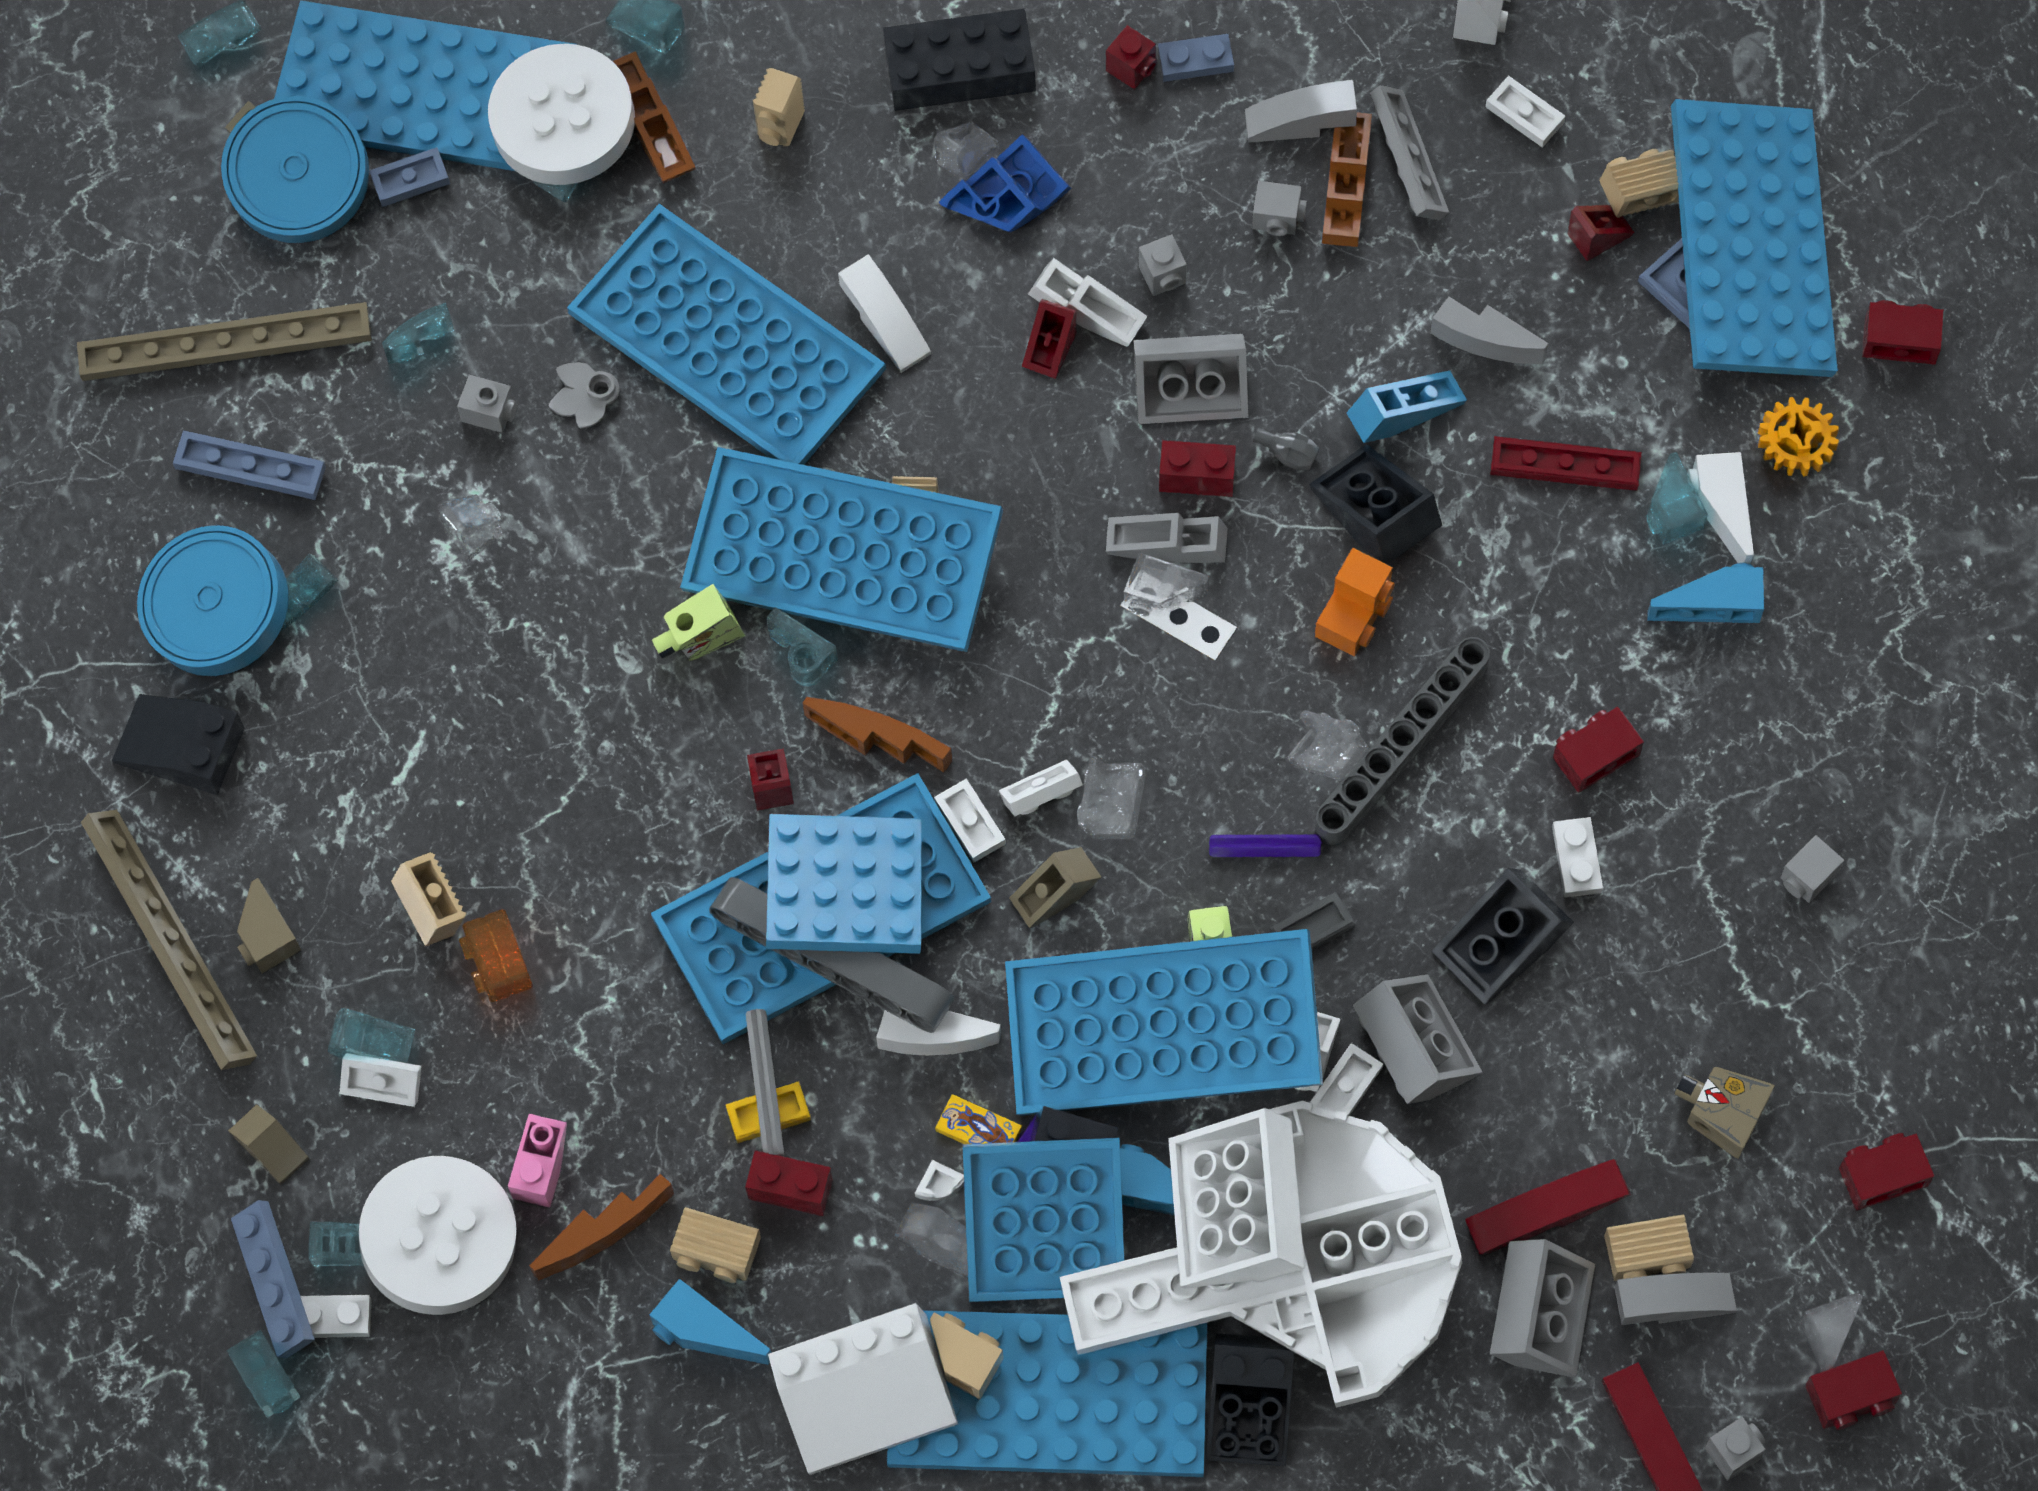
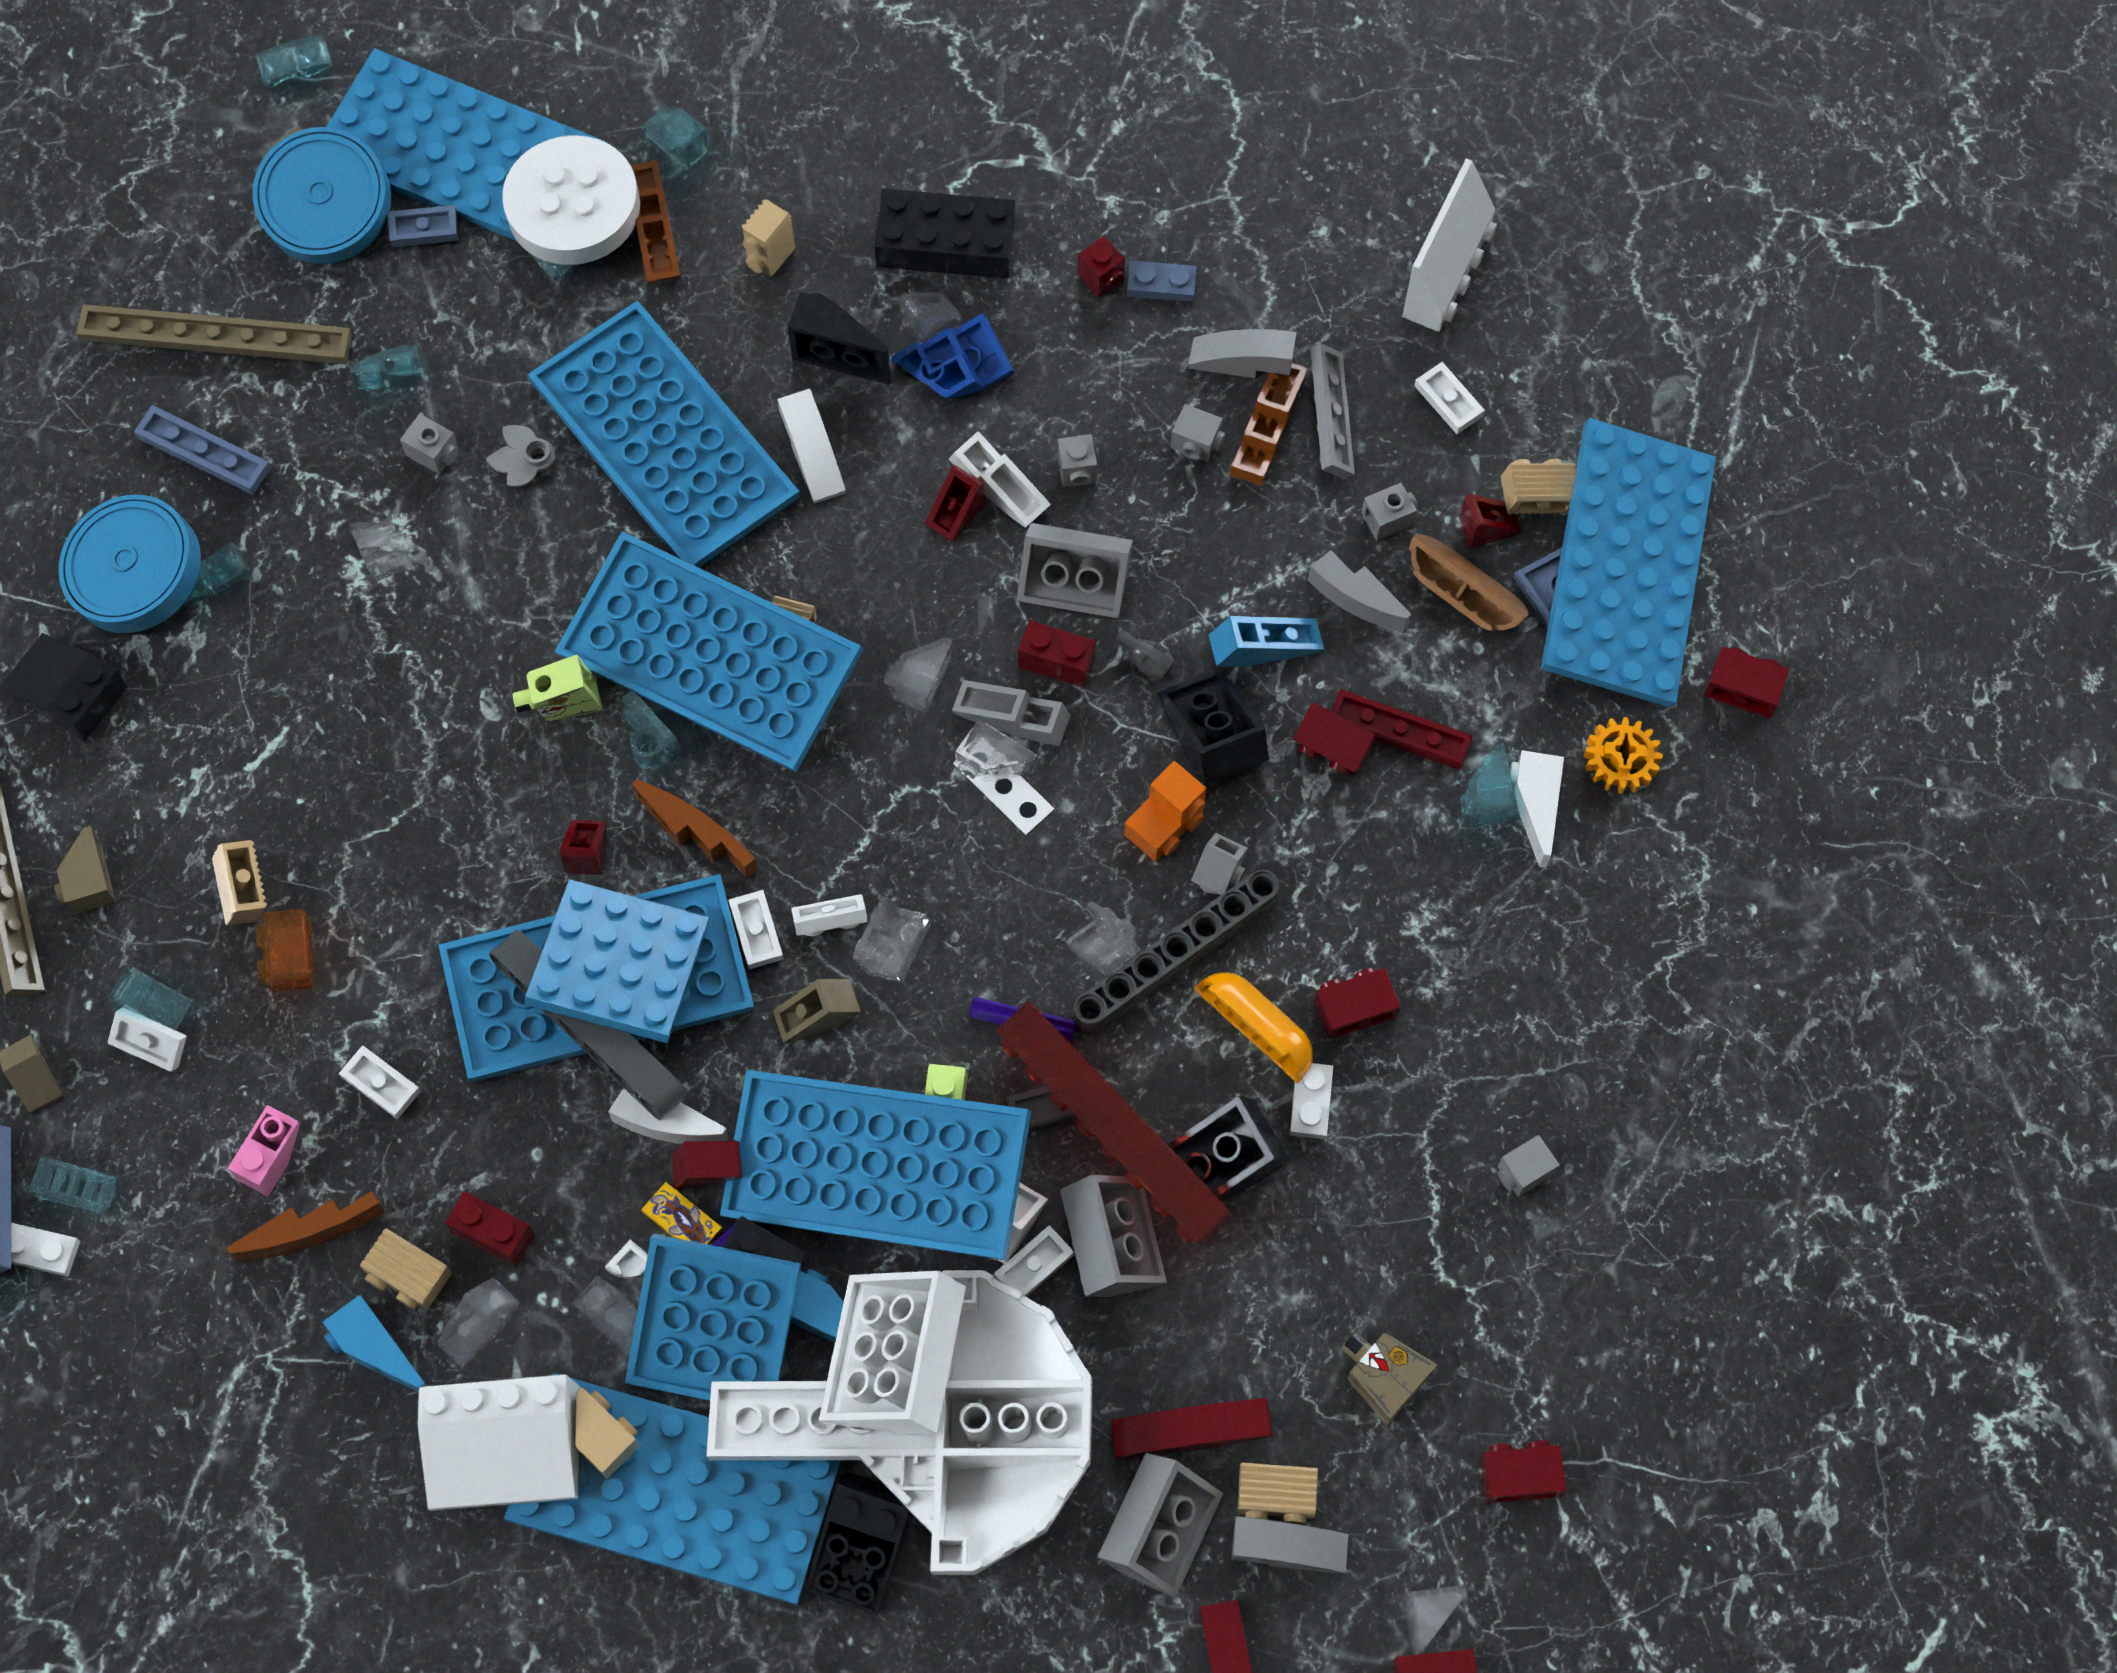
camera: 10 degrees right, 0 degrees up
white brick [359,1156,516,1315] -> none
yellow tile [725,1081,811,1144] -> none
light grey axle [746,1009,784,1157] -> none
dark azure slope [1647,563,1764,623] -> none
none -> white plate [339,1045,421,1120]
none -> clear slope [436,1277,520,1368]
none -> dark red slope [672,1140,742,1191]
none -> black slope [788,292,891,385]
none -> clear slope [884,637,954,713]
none -> clear red brick [996,1000,1235,1246]
none -> light grey brick [1191,833,1248,895]
none -> light orange brick [1194,972,1313,1084]
none -> dark red brick [1292,702,1378,776]
none -> light grey brick [1361,483,1418,541]
none -> medium nougat brick [1409,534,1528,631]

